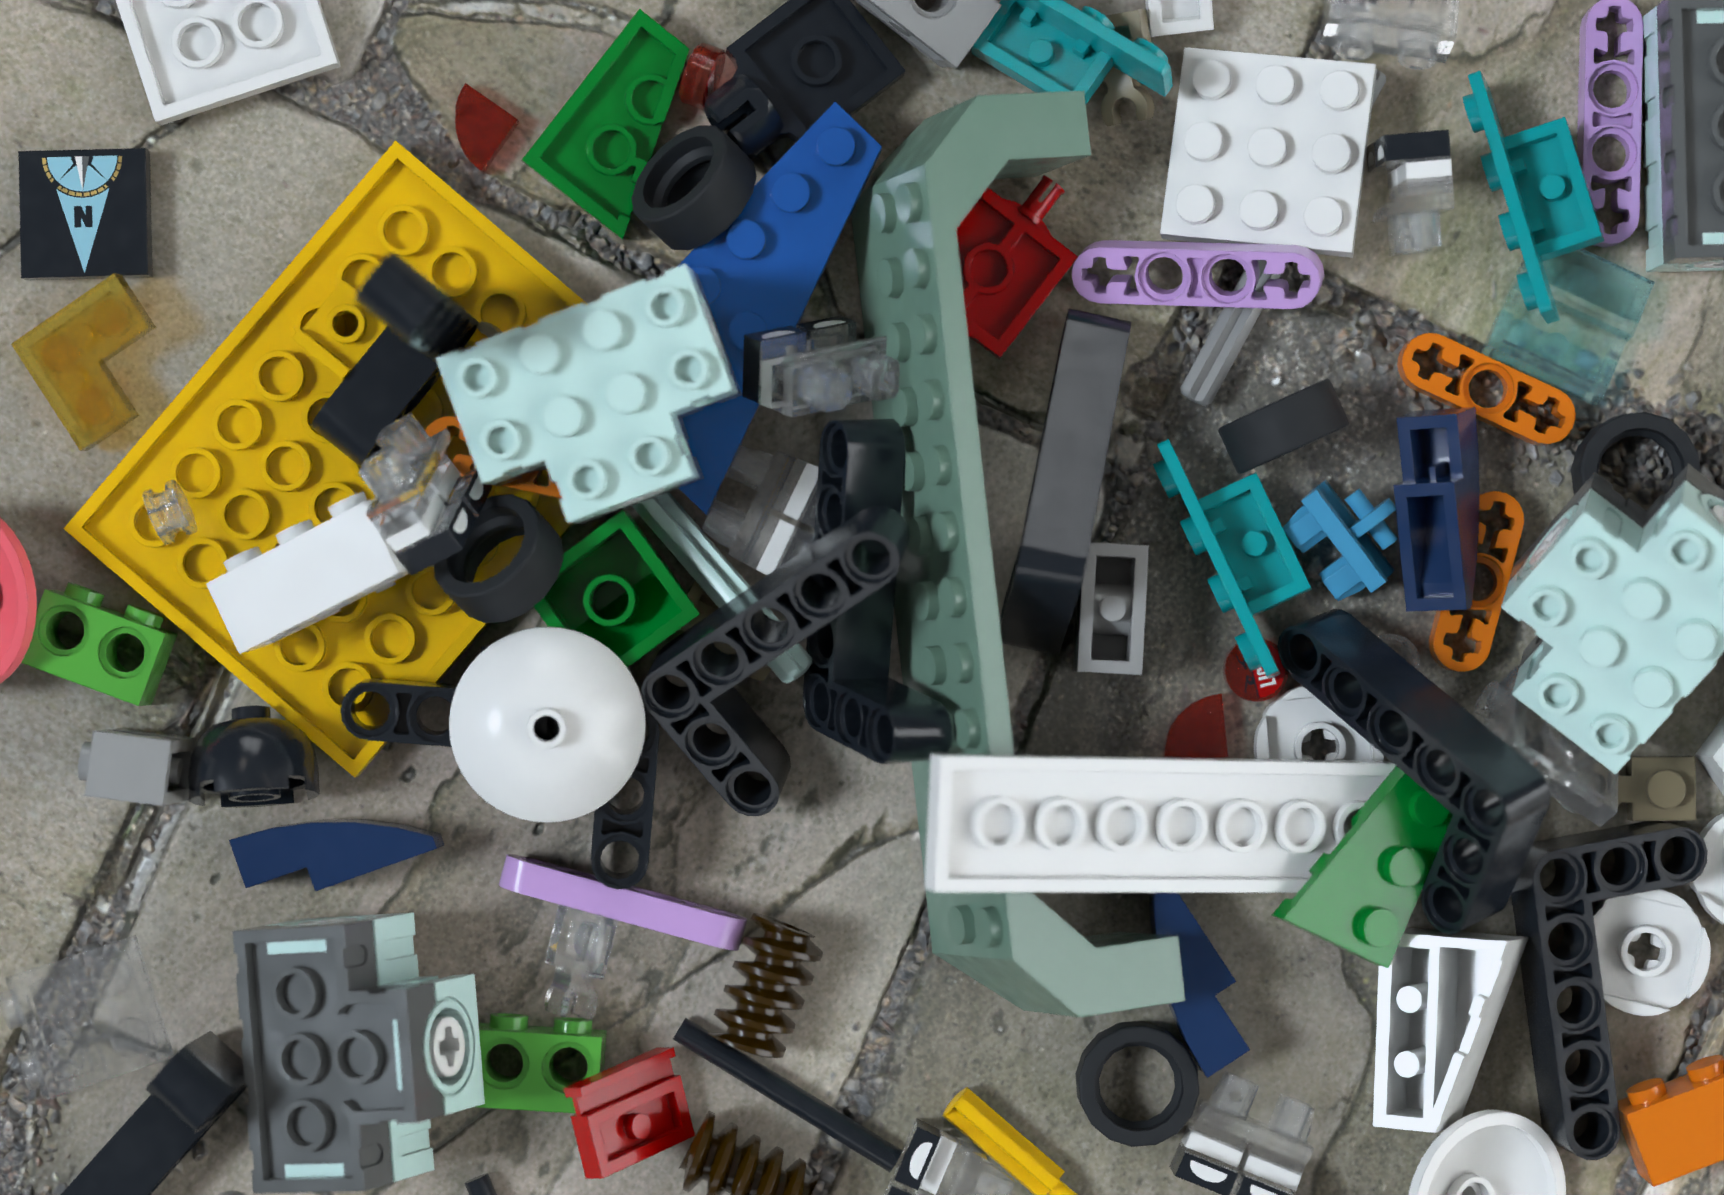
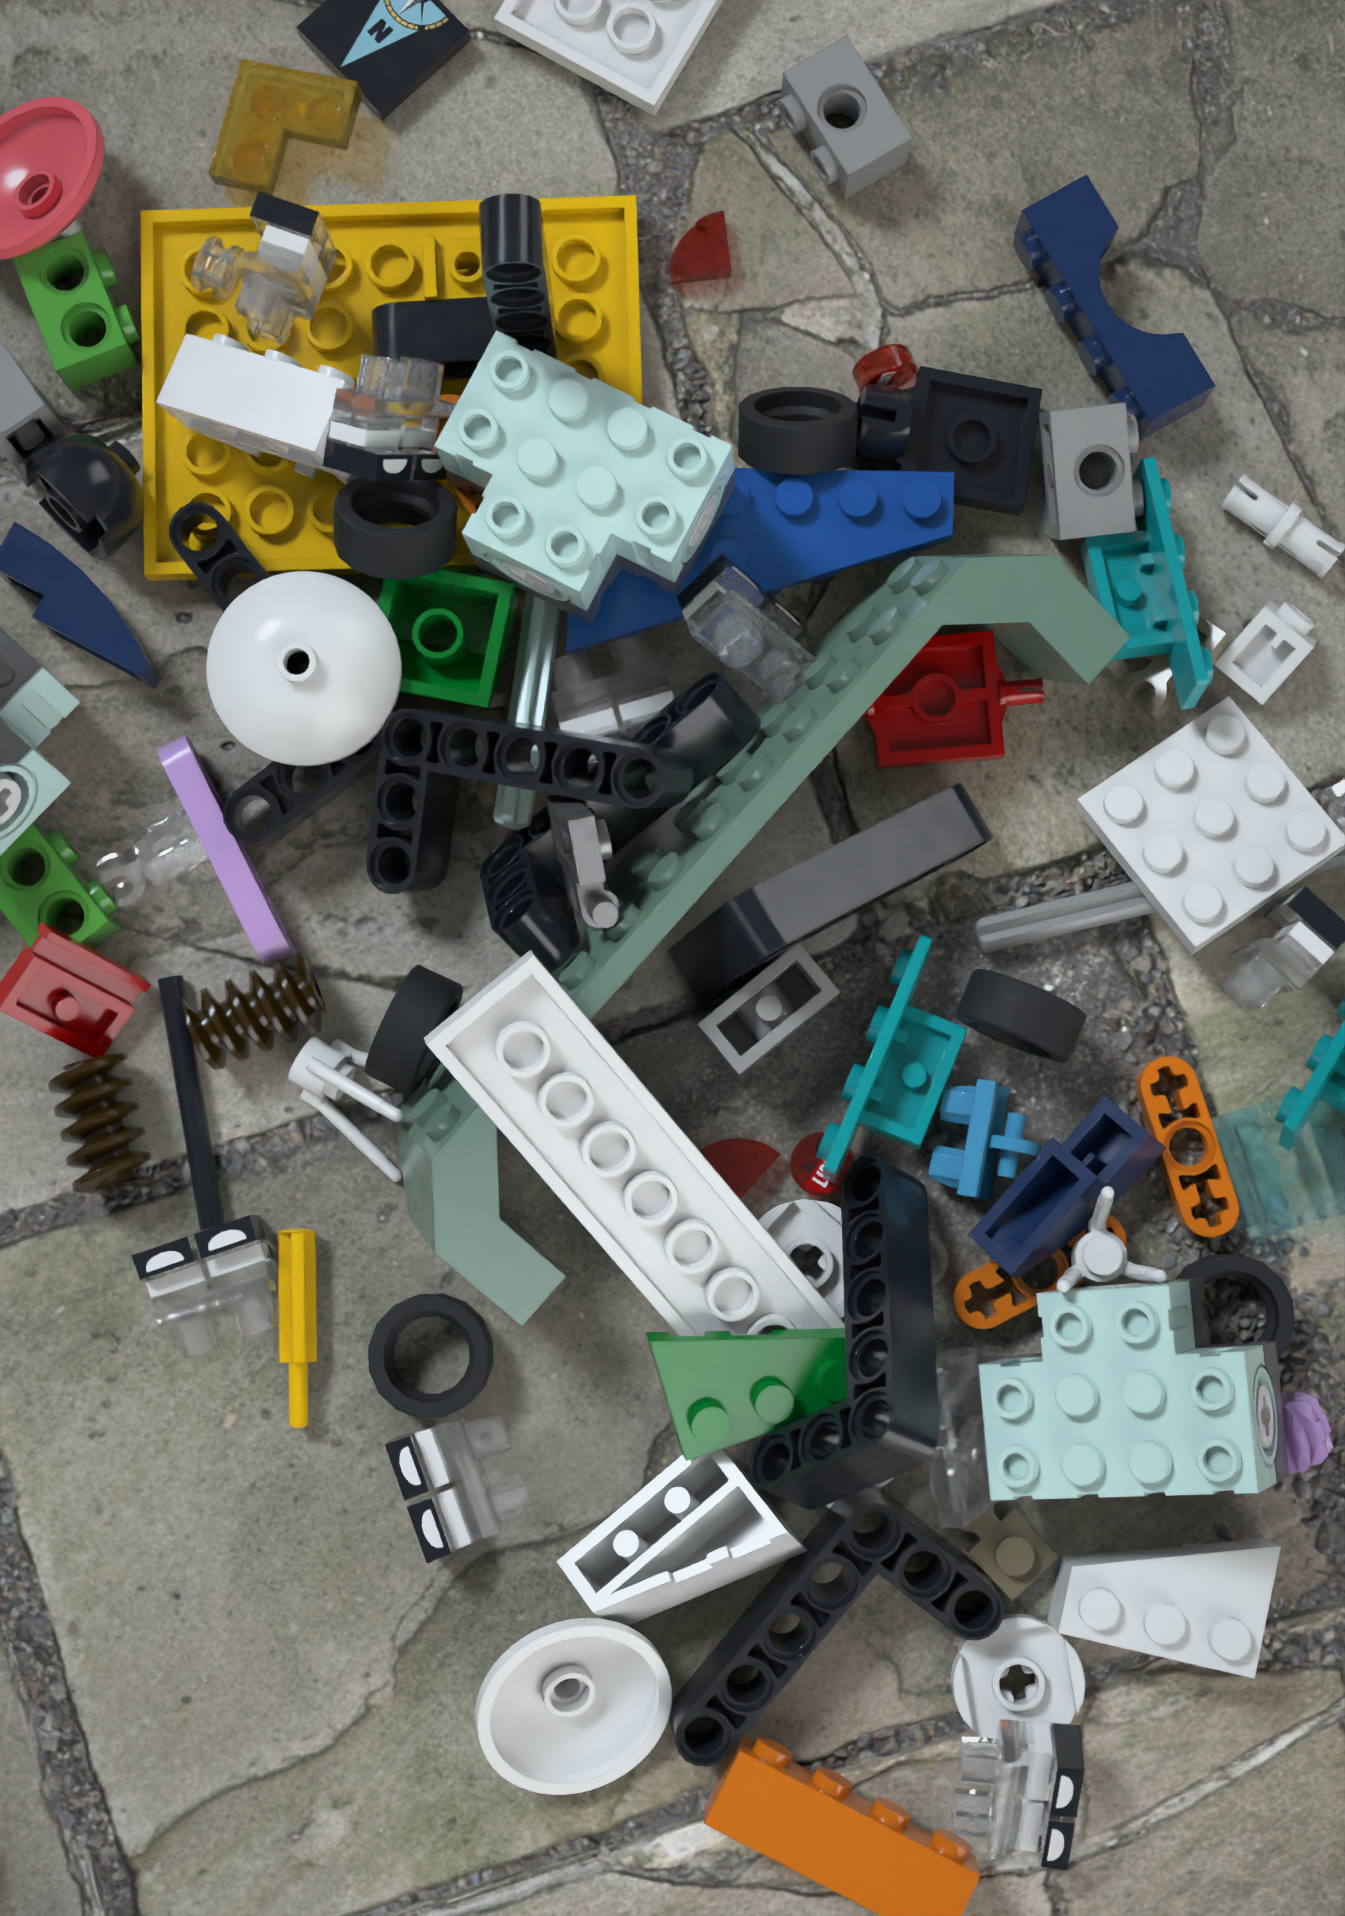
camera: 45 degrees right, 5 degrees down
green wing [521,9,690,240] -> none
lavender beam [1071,240,1324,309] -> none
dark blue slope [1149,892,1250,1078] -> none
white plate [1593,889,1711,1016] -> none
none -> clear hips [232,191,337,345]
none -> white plant [288,1037,426,1182]
none -> black tyre [364,965,463,1095]
none -> flat silver plate [546,795,620,928]
none -> white plant [1056,1186,1167,1293]

